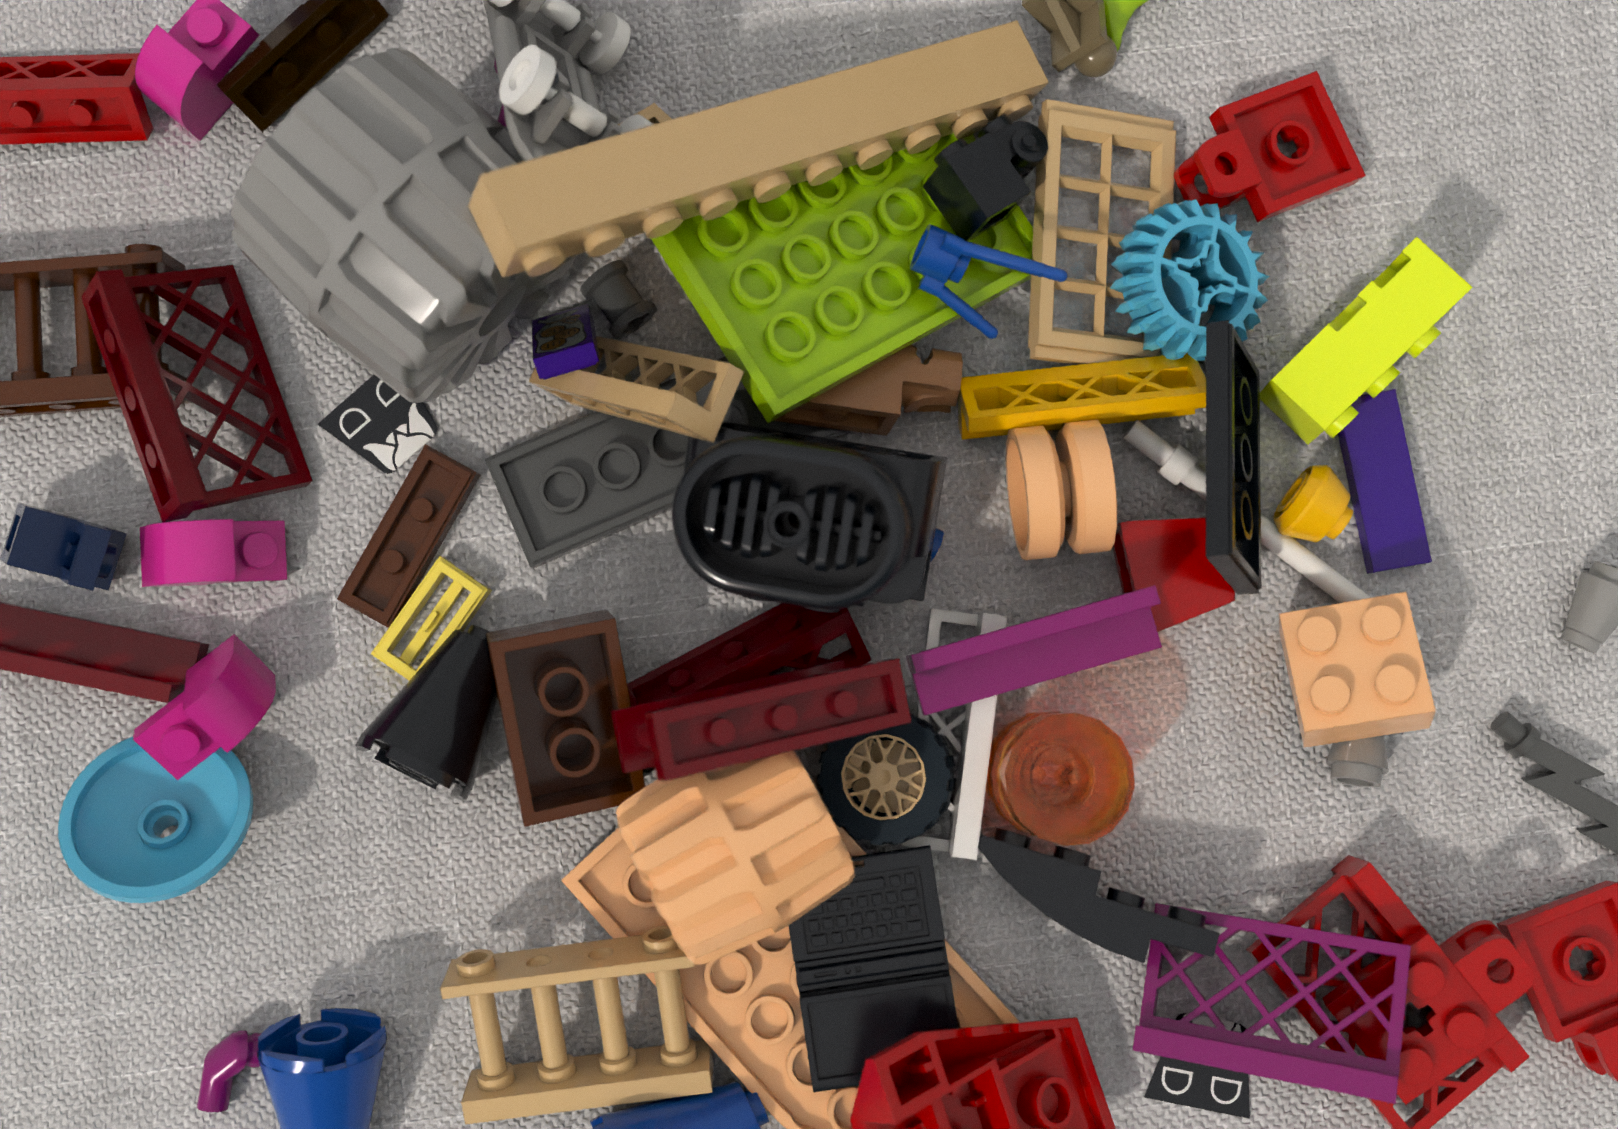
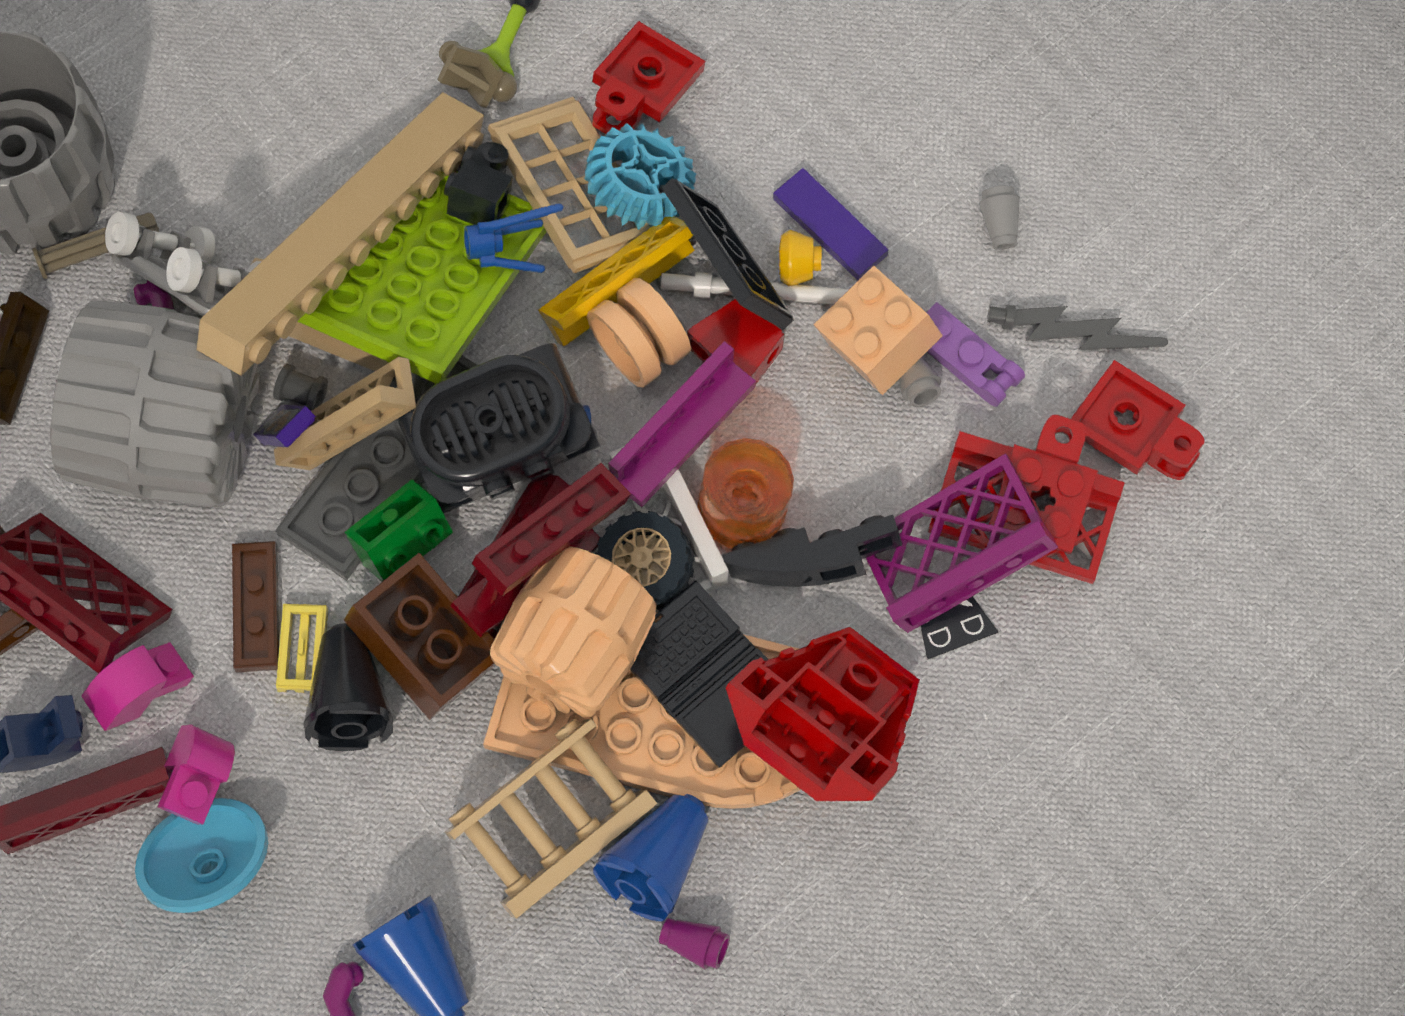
camera: 30 degrees left, 15 degrees down
black sticker [318,375,438,474] -> none
medium nougat plate [773,345,963,436] -> none
neon yellow wedge [1260,237,1473,445] -> none
none -> green brick [344,479,453,582]
none -> medium lavender plate [926,302,1025,407]

